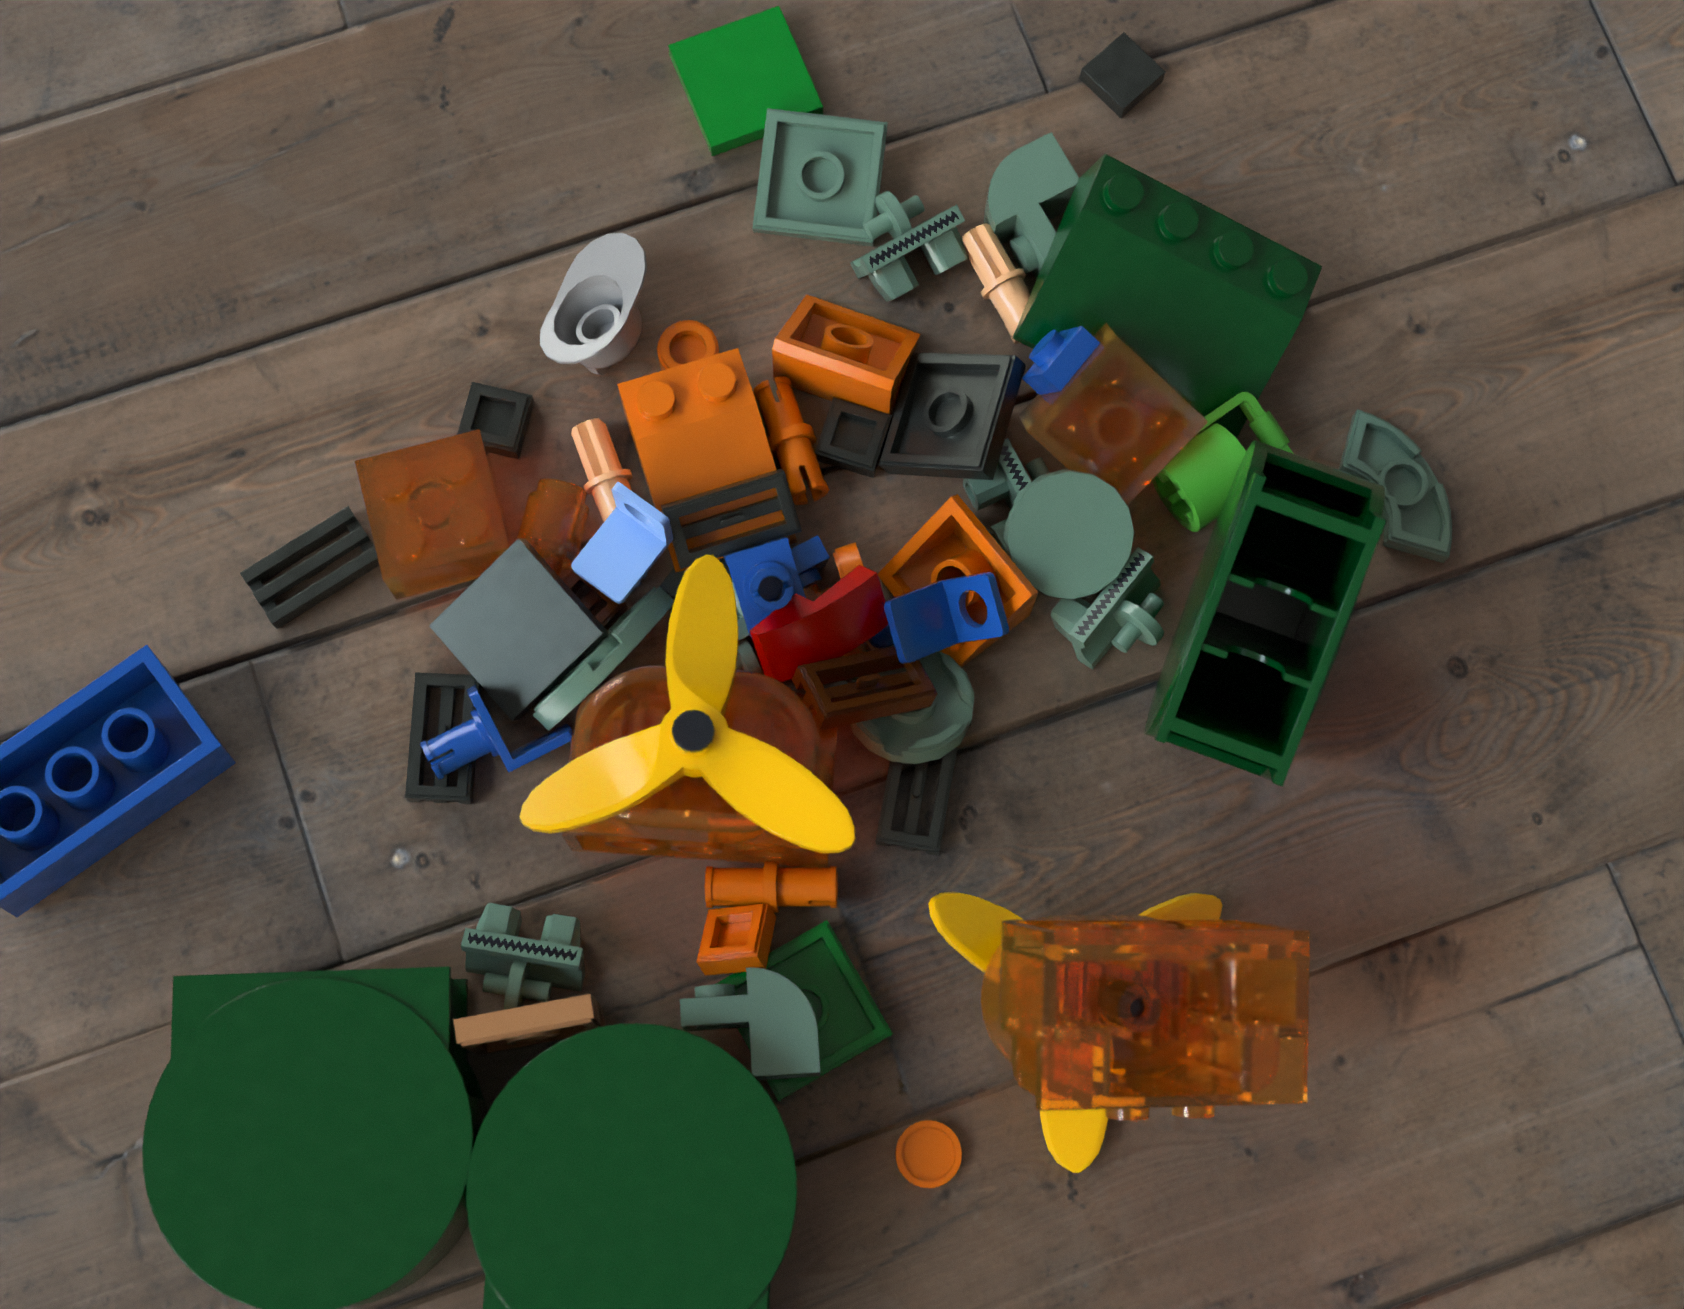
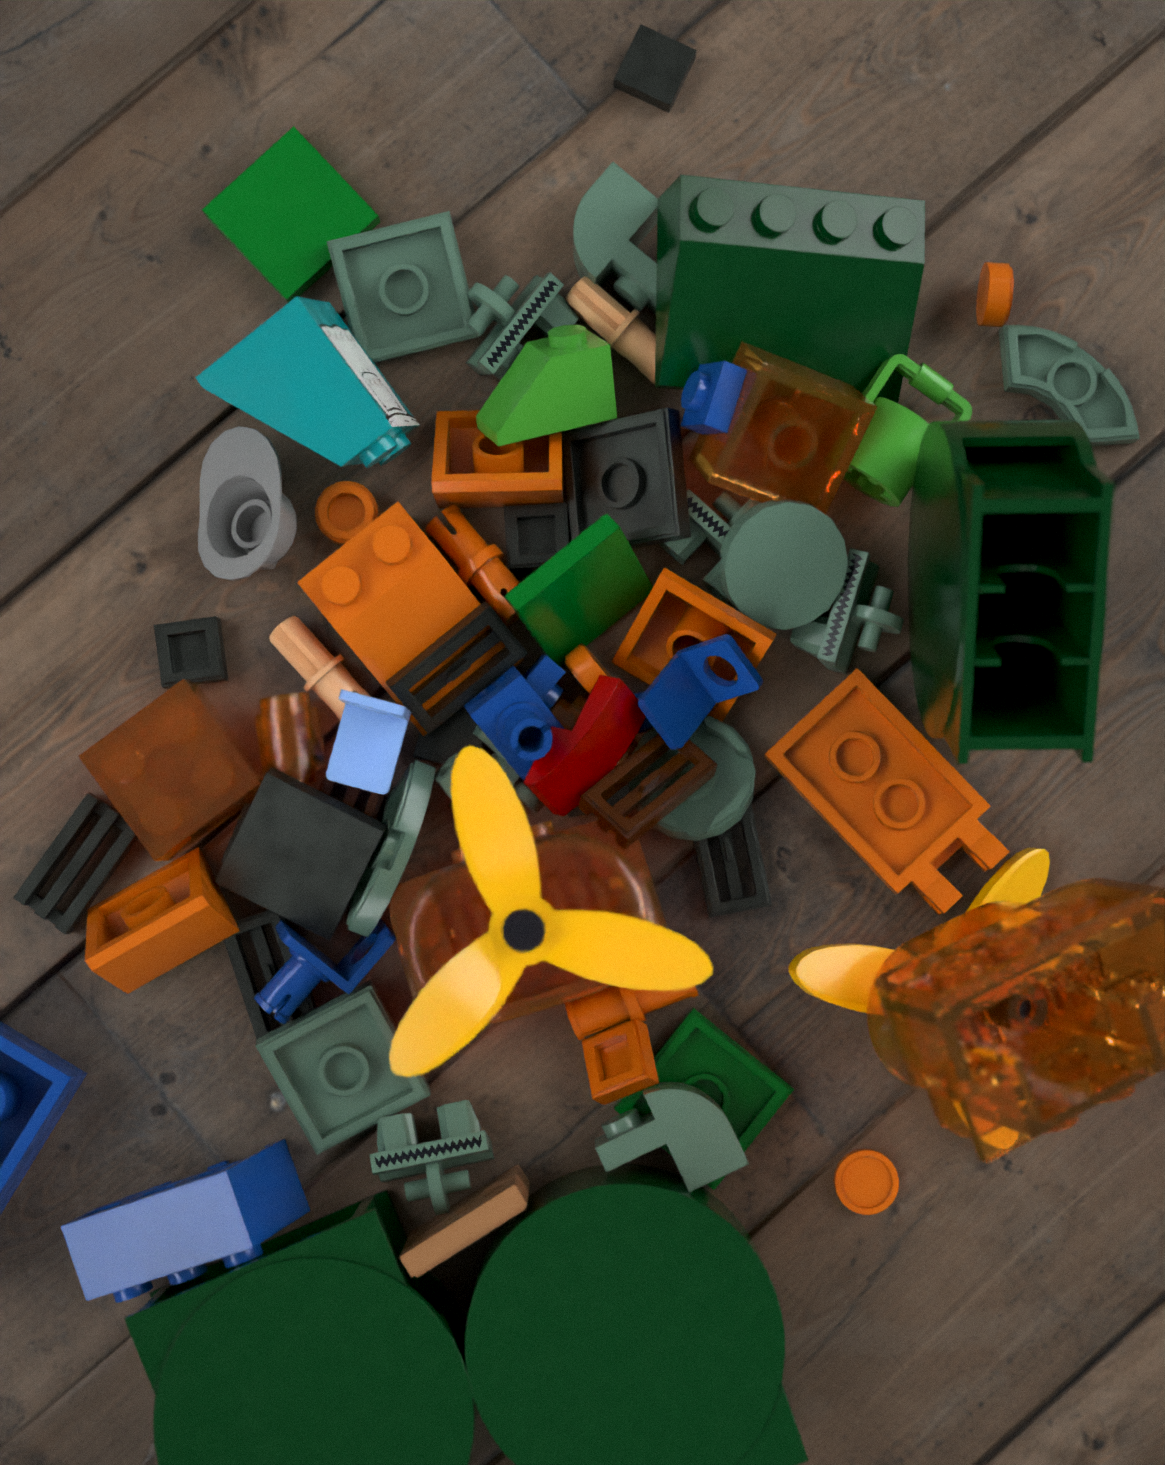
camera: 20 degrees left, 10 degrees up
none -> wedge [61,1138,310,1303]
none -> orange slope [85,847,240,994]
none -> teal slope [195,296,420,468]
none -> sand green tile [255,980,431,1155]
none -> bright green slope [476,325,618,447]
none -> green tile [505,513,653,667]
none -> orange tile [764,668,1010,915]
none -> orange tile [976,262,1014,327]

